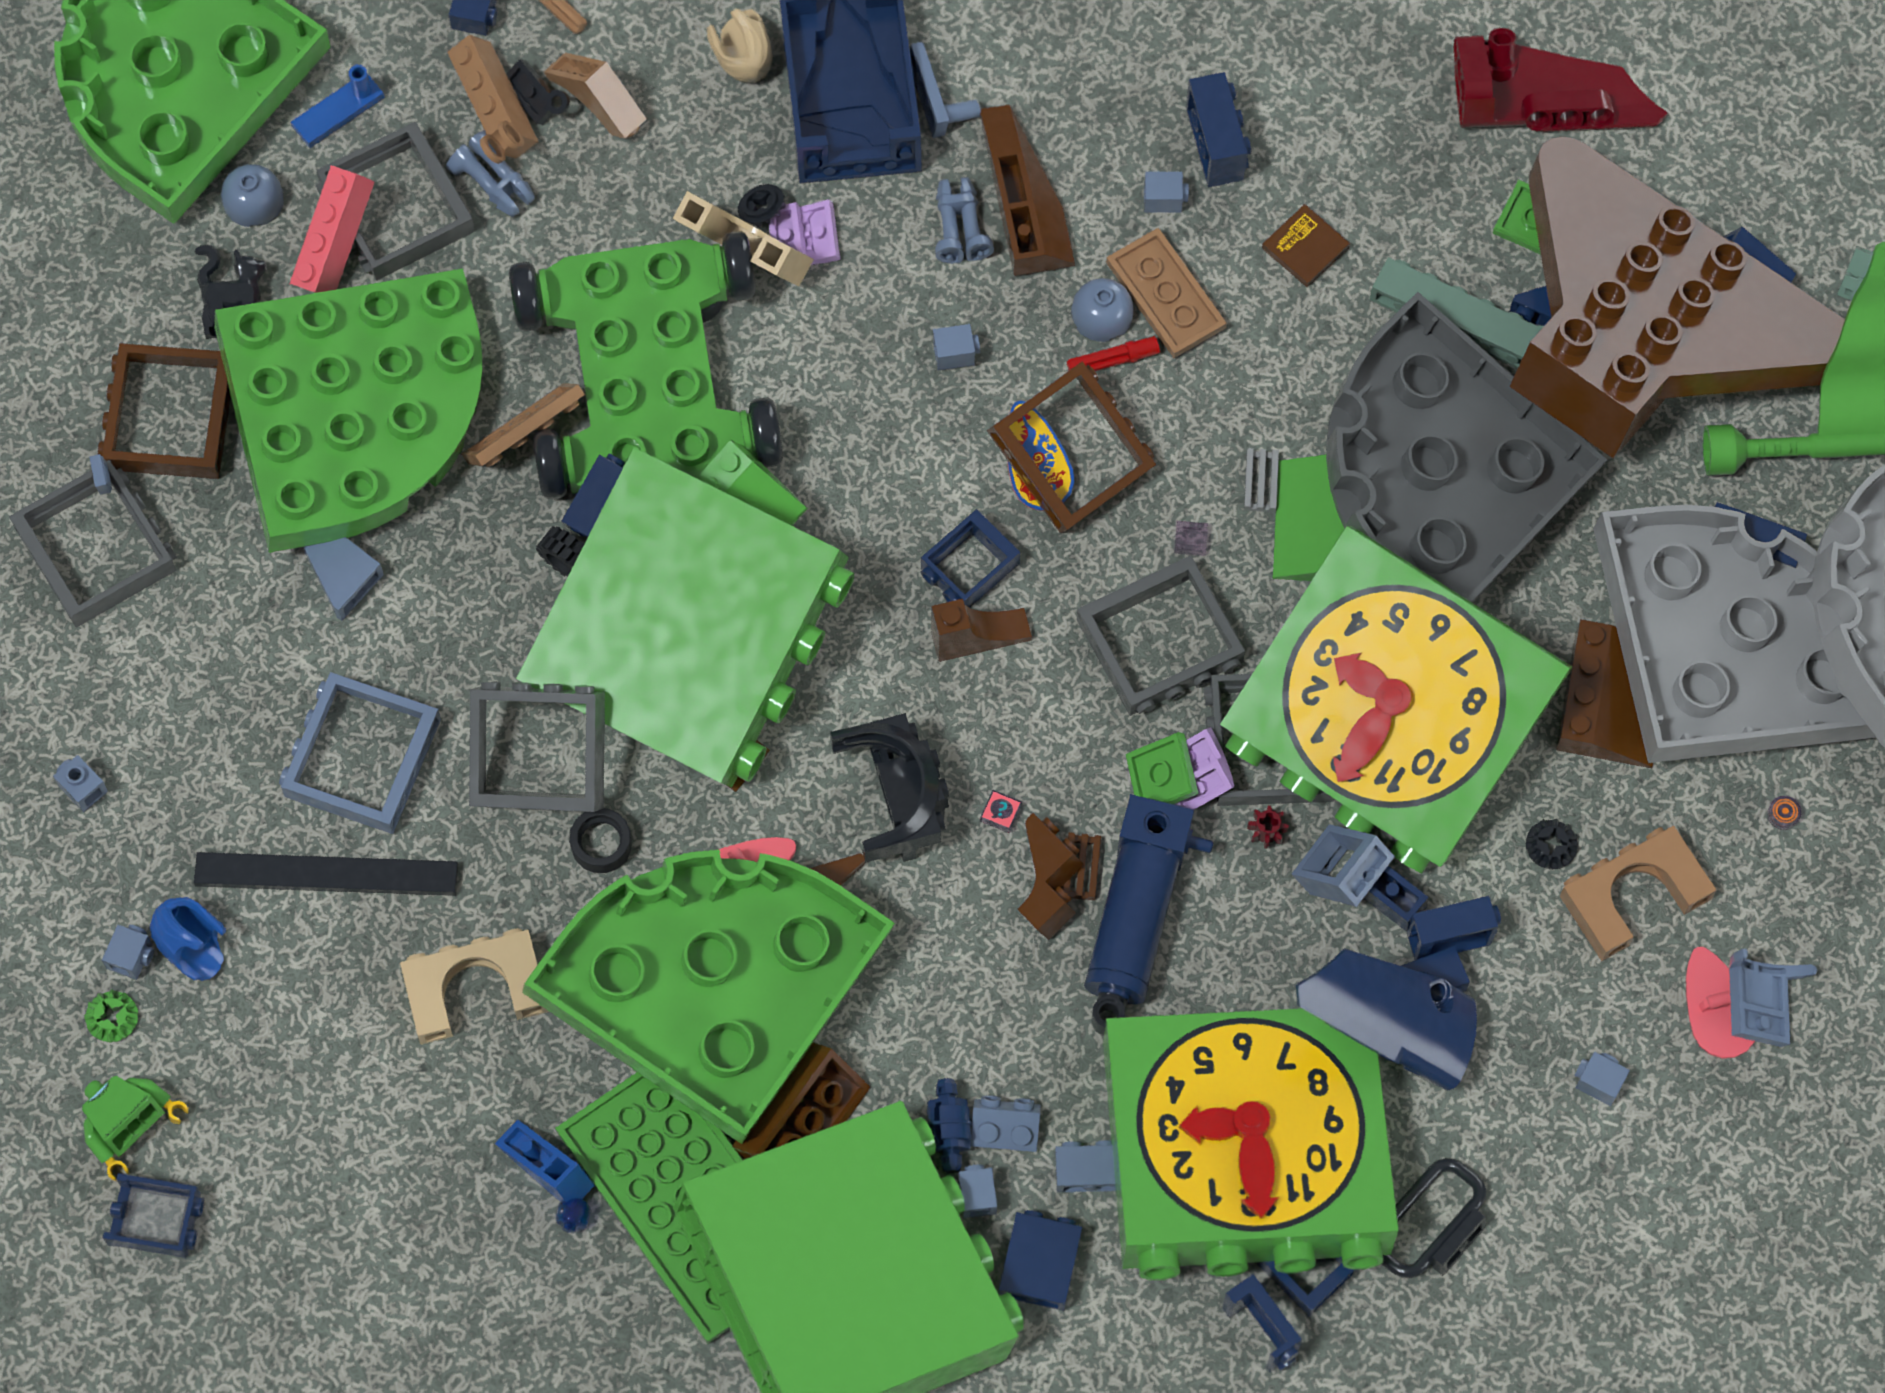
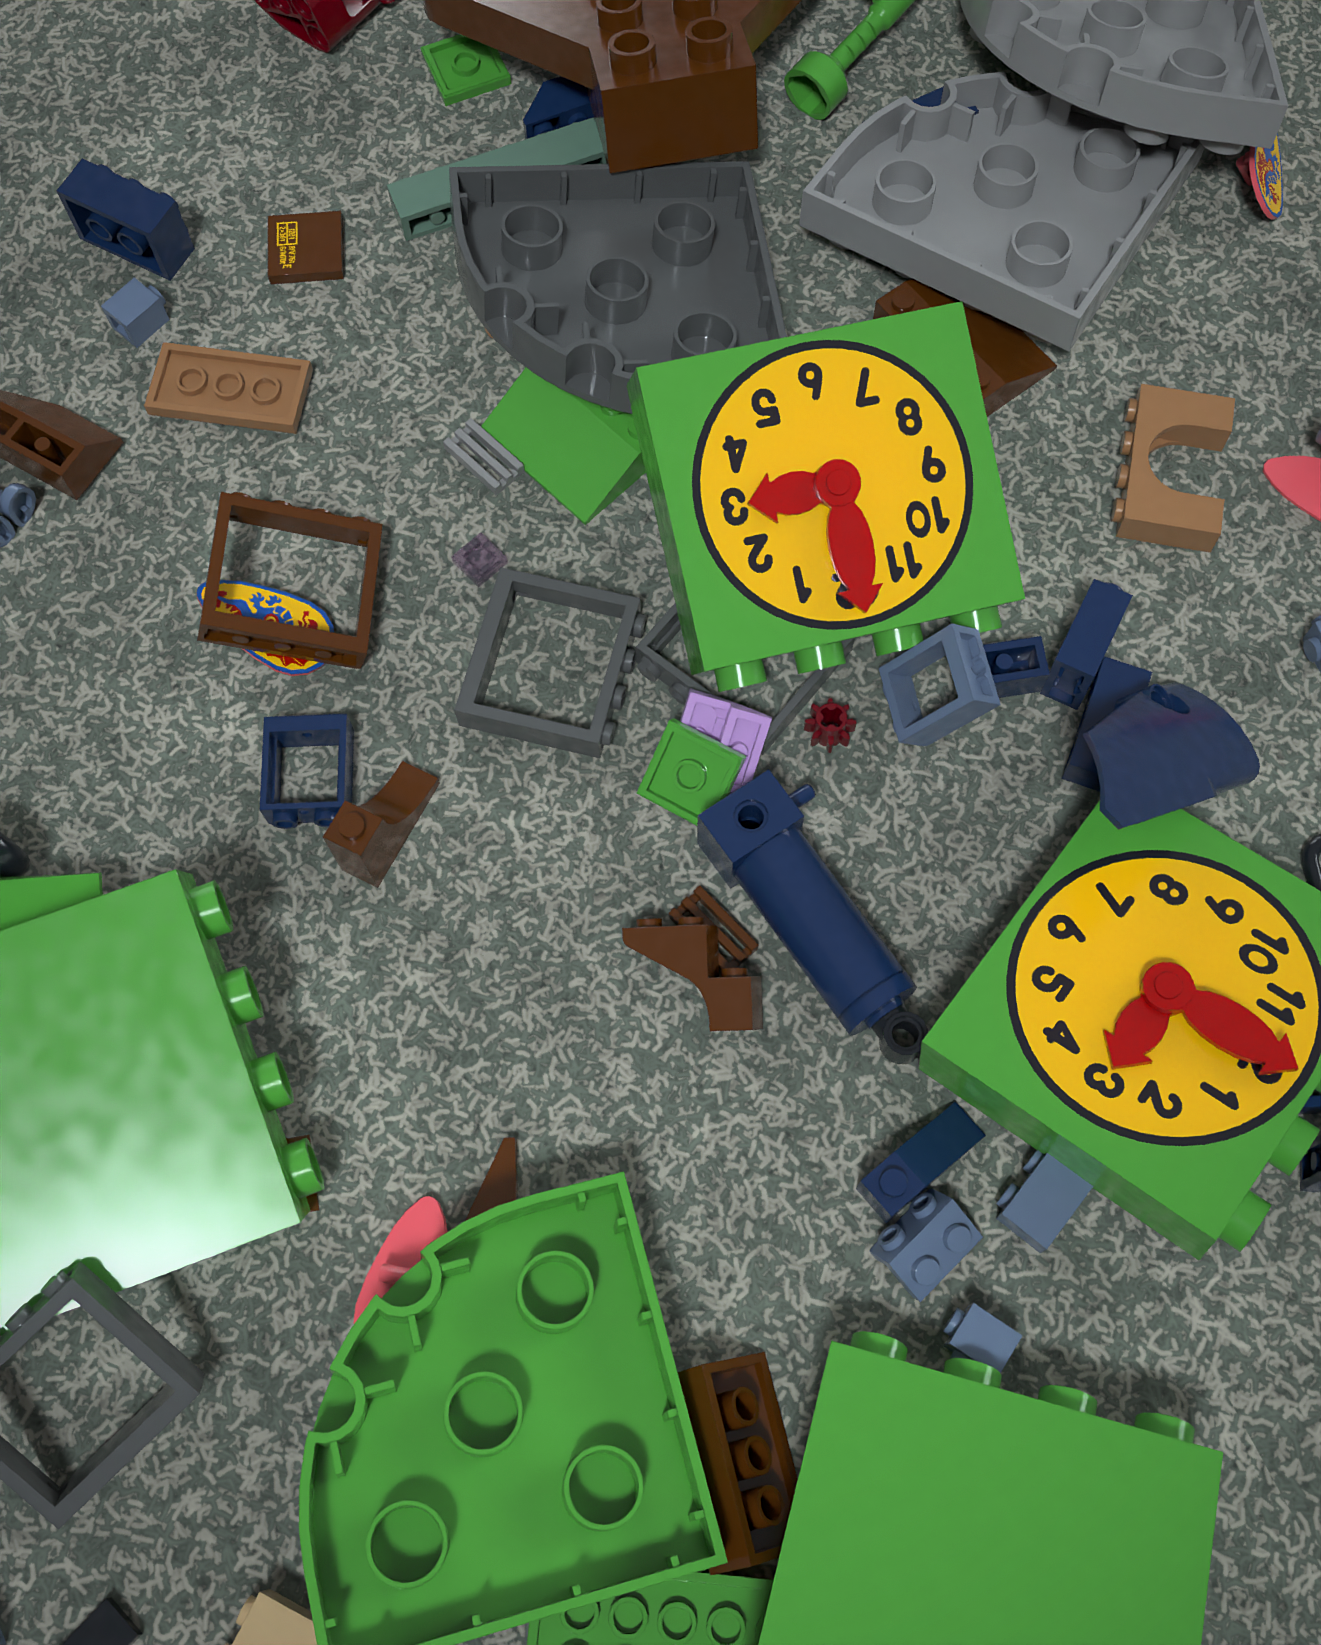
camera: 45 degrees left, 0 degrees up
black tyre [569,808,632,873] -> none
black piece [830,713,949,863] -> none
dark blue piece [926,1078,972,1173] -> none
sand blue brick [933,324,980,370] -> none
tile [980,790,1022,834] -> none
dark blue panel [999,1210,1082,1311] -> none
red axle [1067,336,1160,371] -> none
sand blue cylinder [1071,278,1134,342] -> none
black gear [1526,818,1578,869] -> none
tile [1767,796,1802,830] -> none
none -> dark blue slope [856,1102,986,1224]

